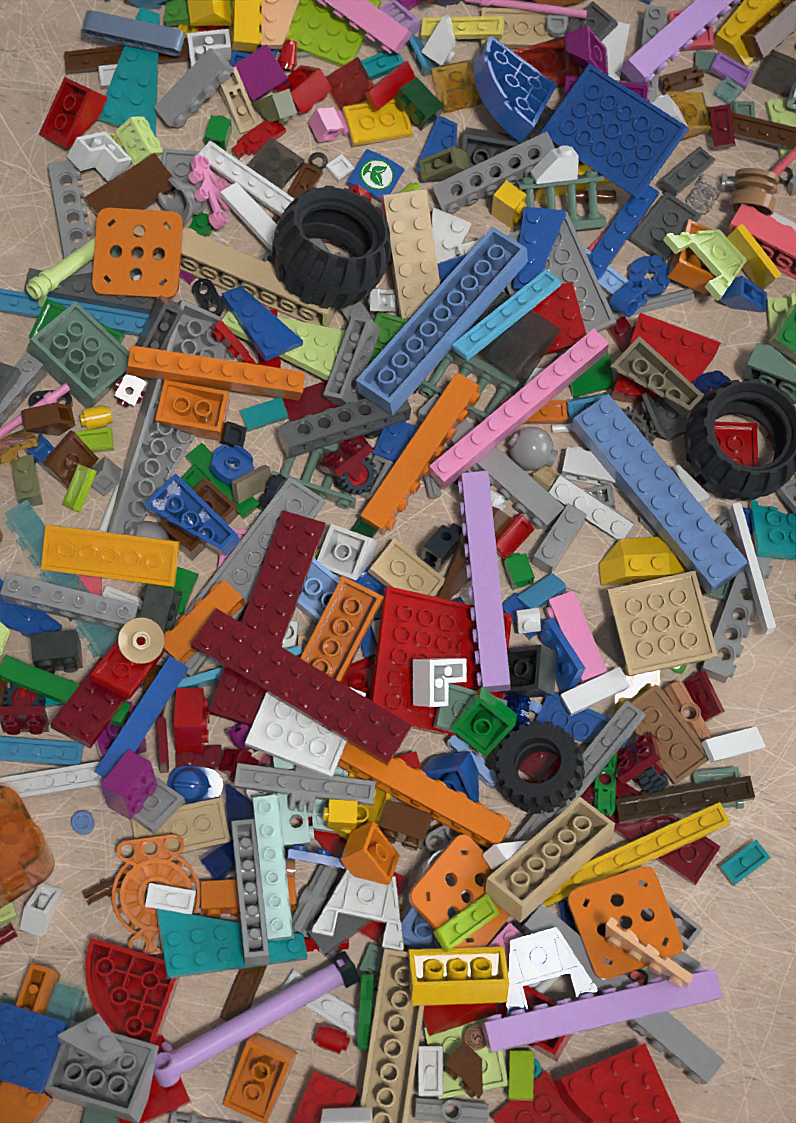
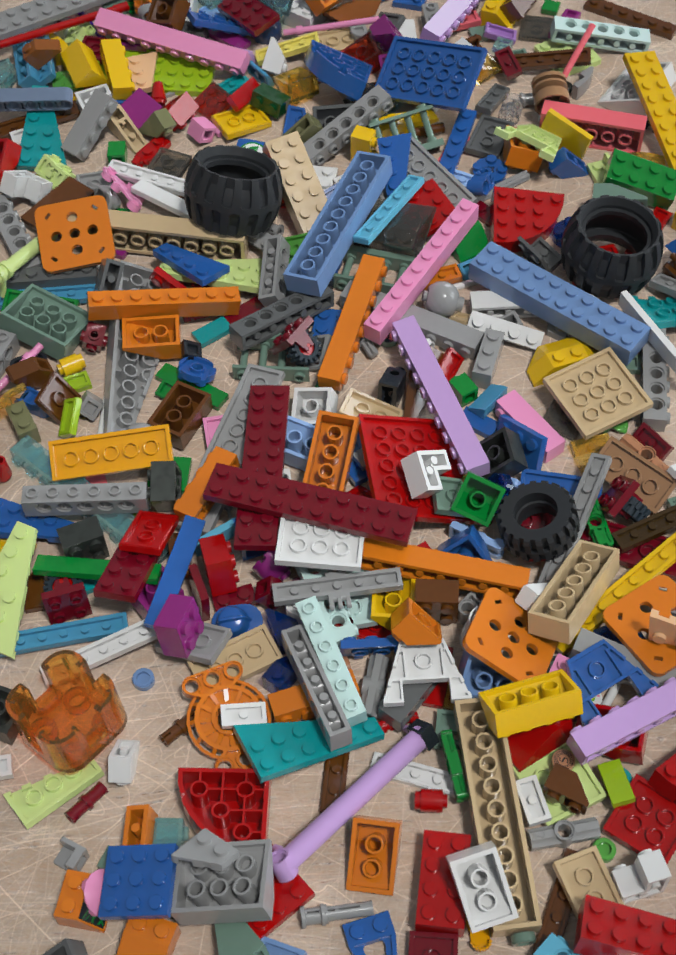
camera: 10 degrees left, 15 degrees down
tan dish [118,618,164,664] -> none
blue wedge [143,473,241,556] -> none
black plate [193,278,224,316] -> none
dark tan tile [232,465,271,503] -> none
black plate [258,474,288,511] -> none
yellow brick [323,799,358,830] -> none
white plate [368,289,397,312] -> none
lime tile [433,893,500,952] -> none
white plate [516,608,541,634] -> none
white slope [530,146,578,184] -> none
white tile [560,667,631,716] -> none
dark tan wedge [610,336,705,418] -> none

